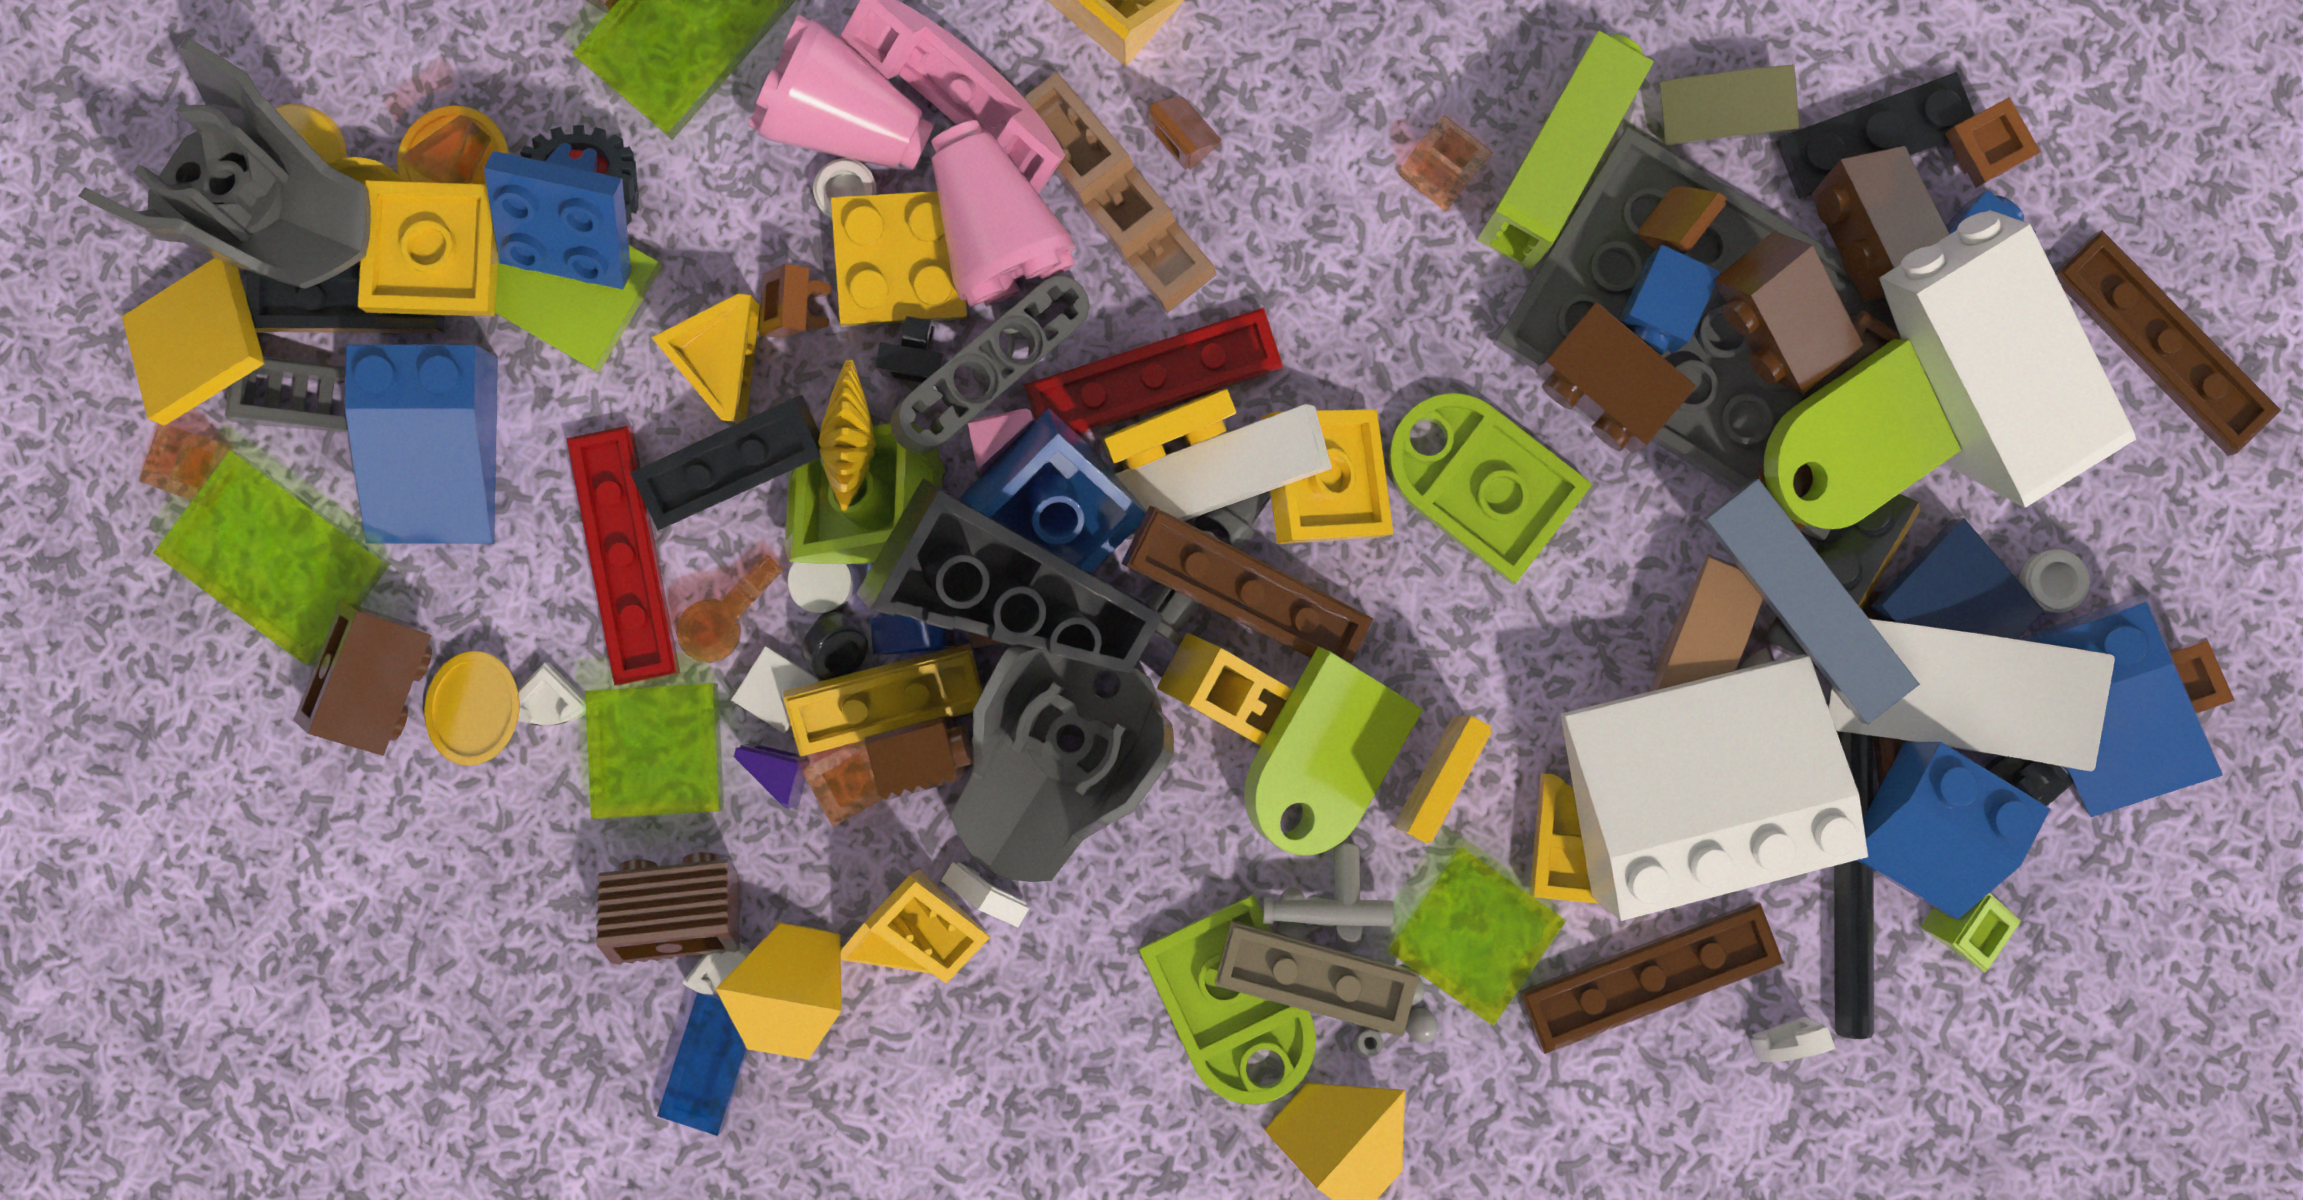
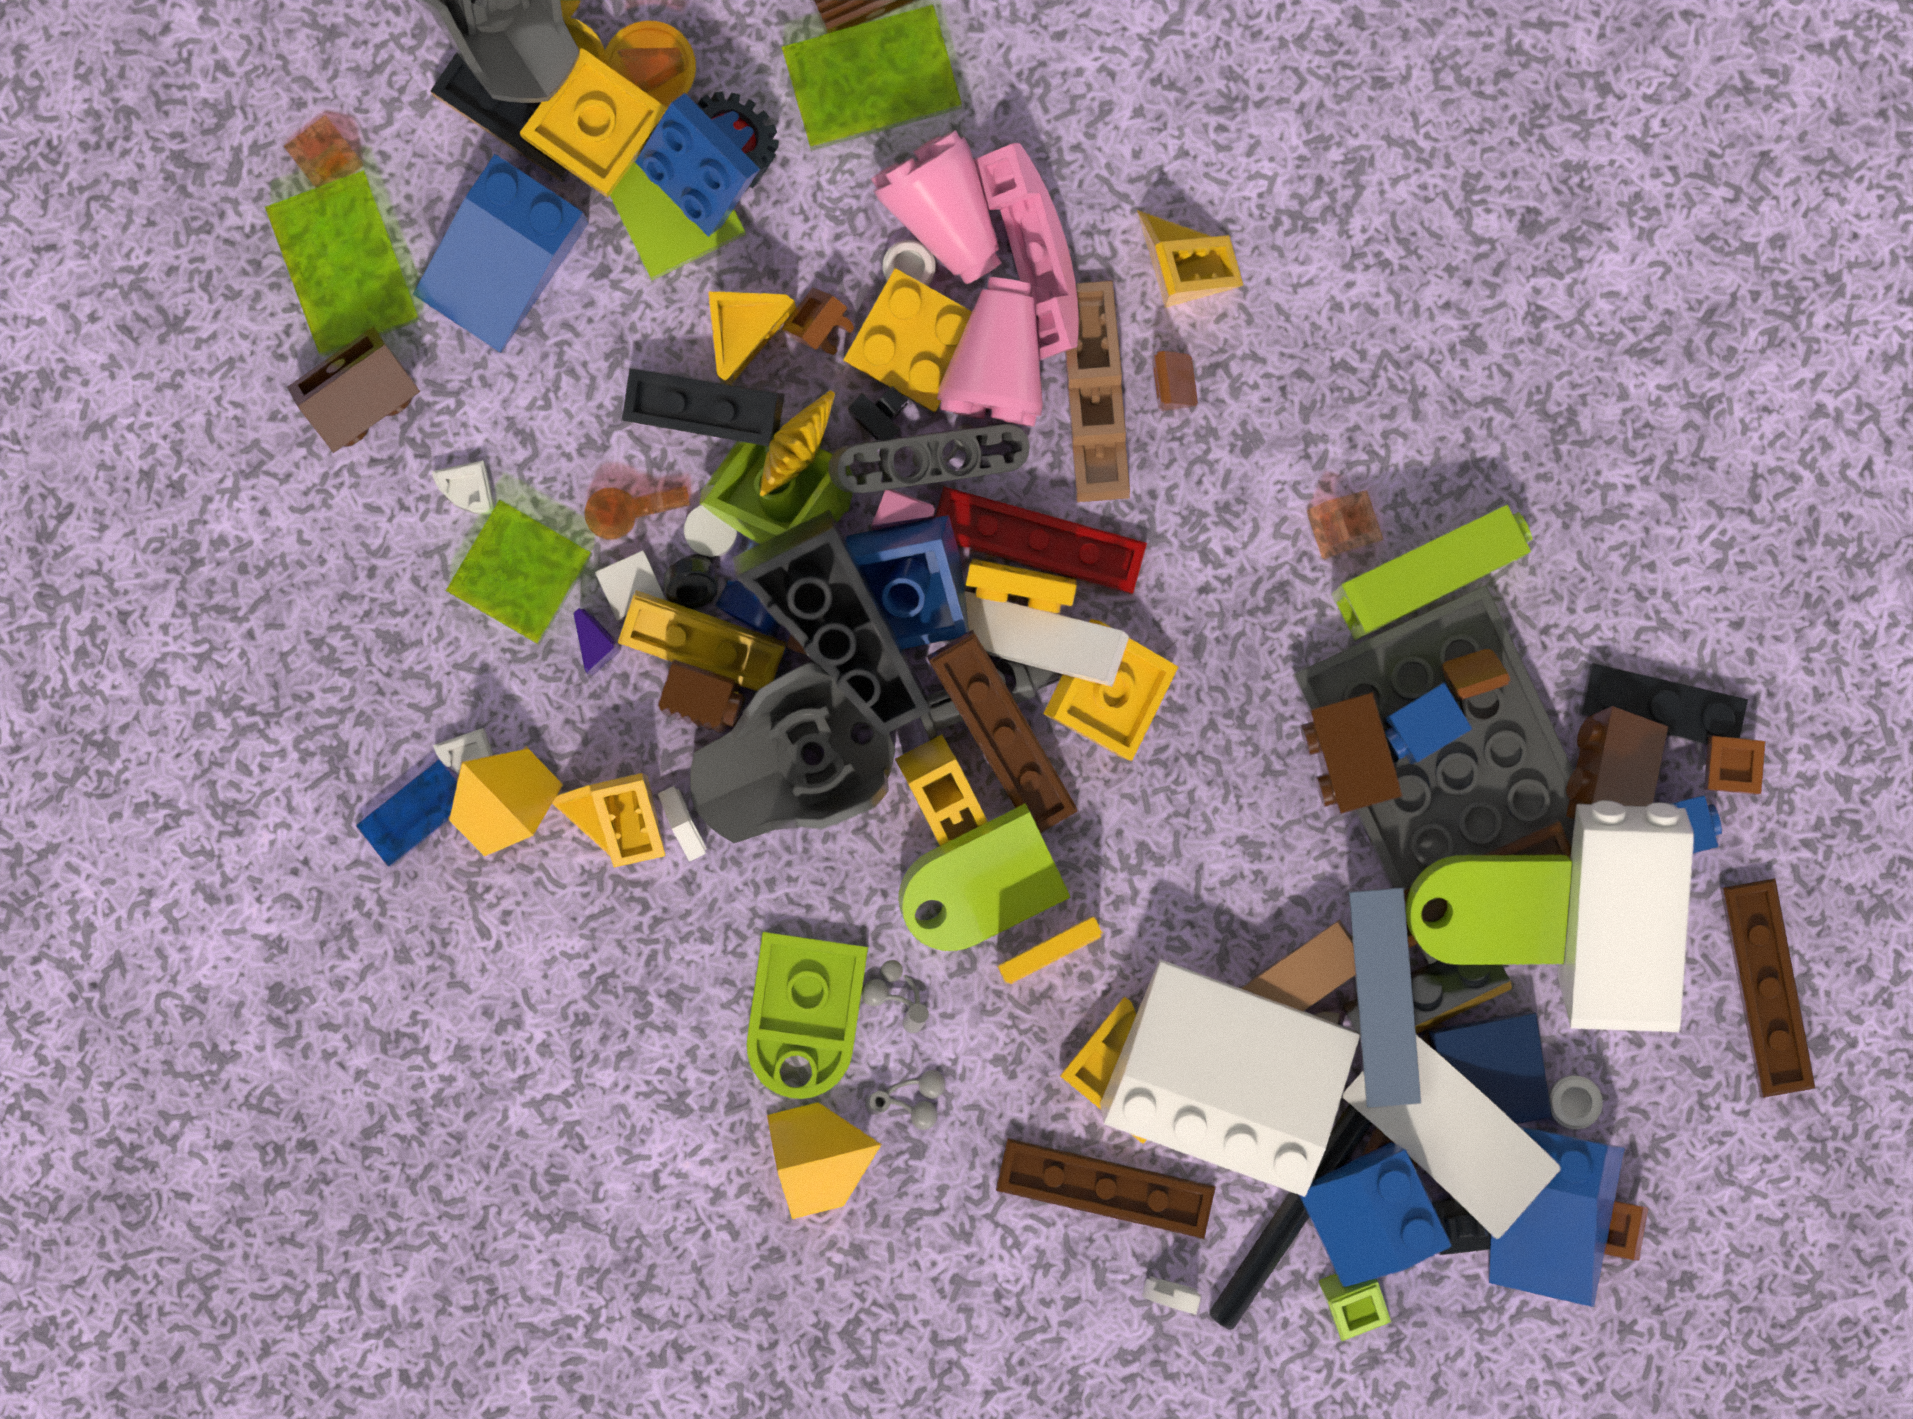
camera: 30 degrees right, 0 degrees up
yellow tile [122,258,265,426] -> none
dark grey slope [225,357,348,432] -> none
yellow piece [424,651,520,766] -> none
red tile [566,426,681,686] -> none
reddish brown brick [596,852,740,965] -> none
clear orange slope [802,740,884,826] -> none
dark tan tile [1214,920,1420,1037] -> none
light grey piece [1263,844,1394,927] -> none
clear neon green plate [1386,845,1566,1027] -> none
lime tile [1388,393,1593,585] -> none
olive slope [1660,64,1800,146] -> none
reddish brown brick [1714,231,1863,394] -> none

